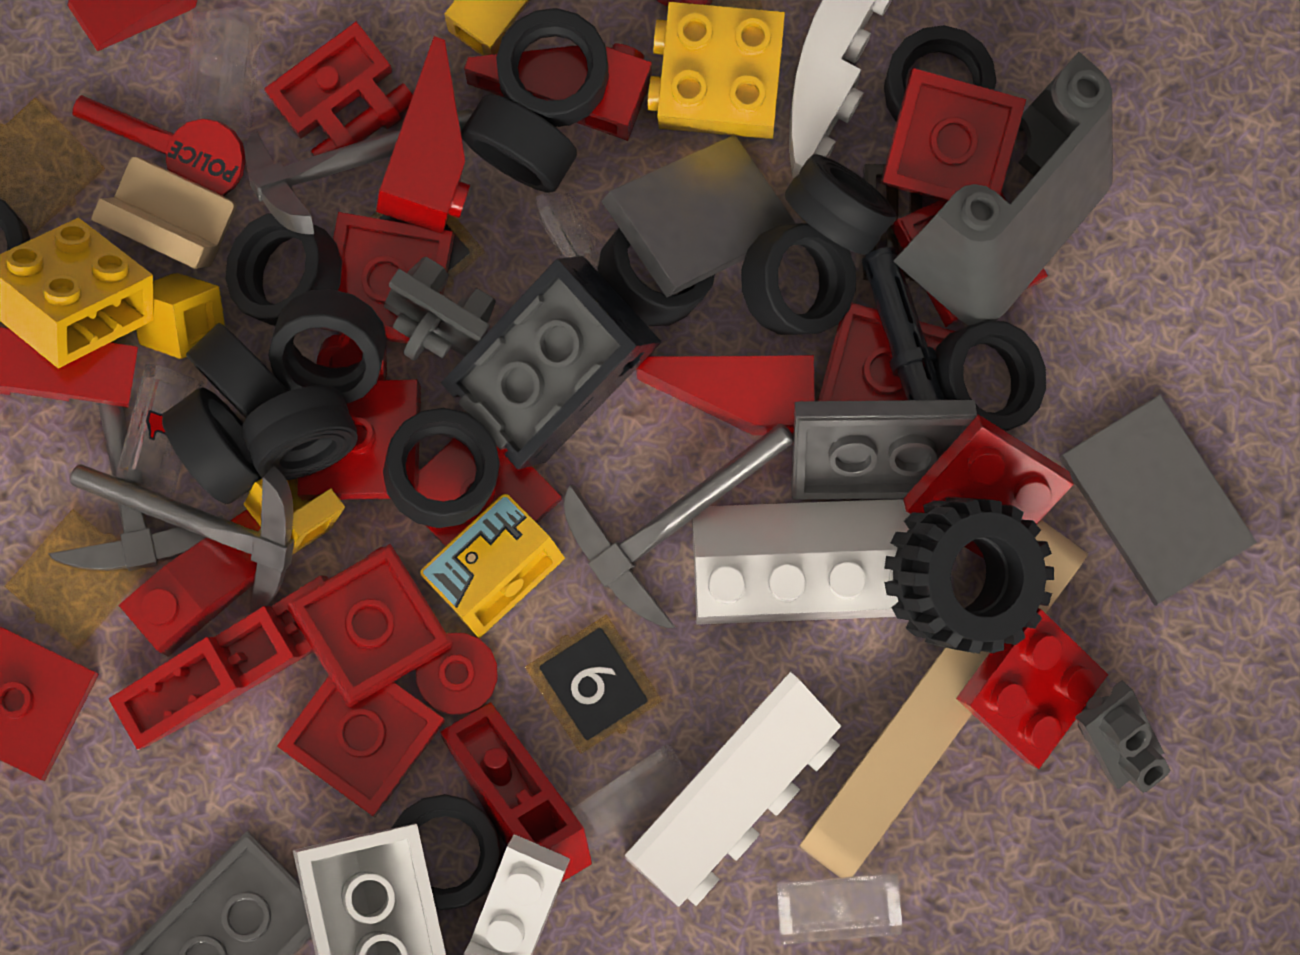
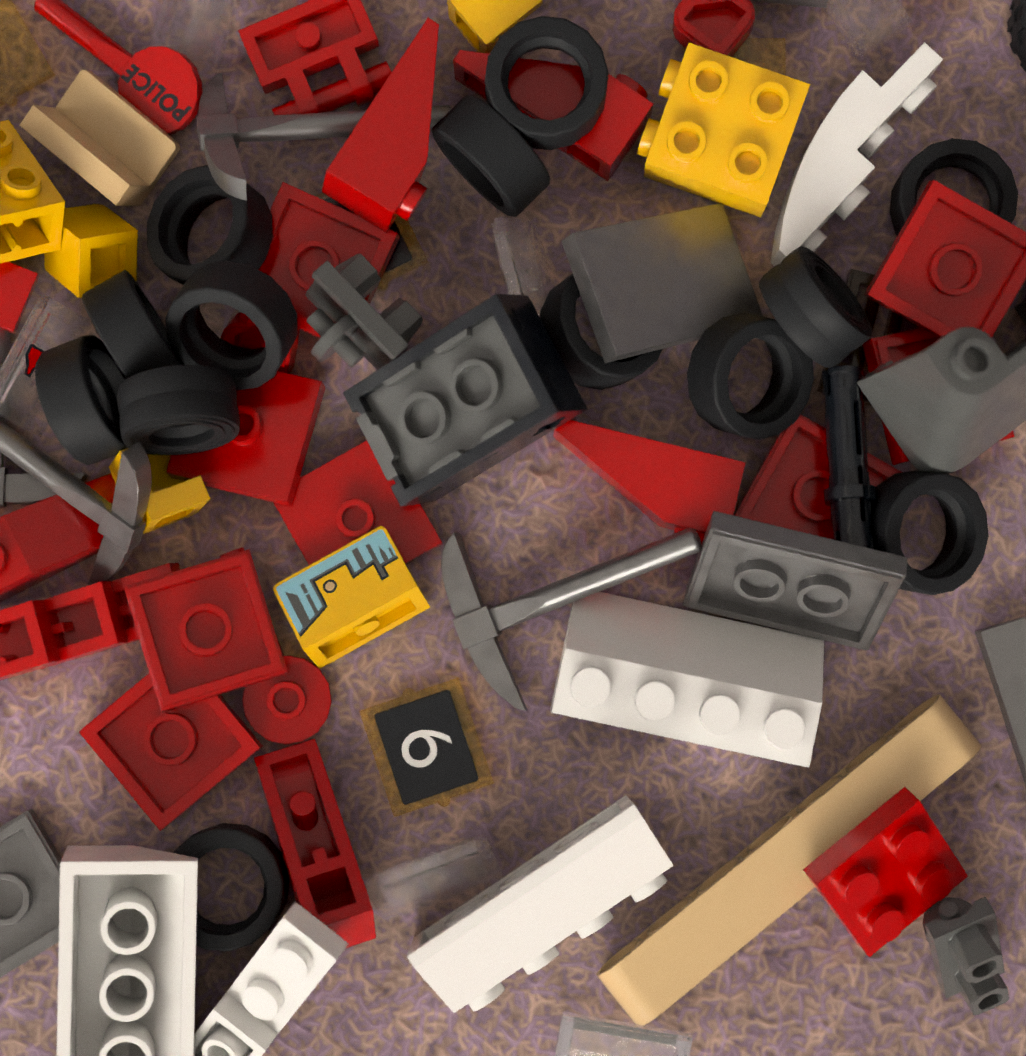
camera: 15 degrees right, 5 degrees up
black tyre [383,407,500,528] -> none
black tyre [884,497,1054,654] -> none
red plate [903,414,1074,558] -> none

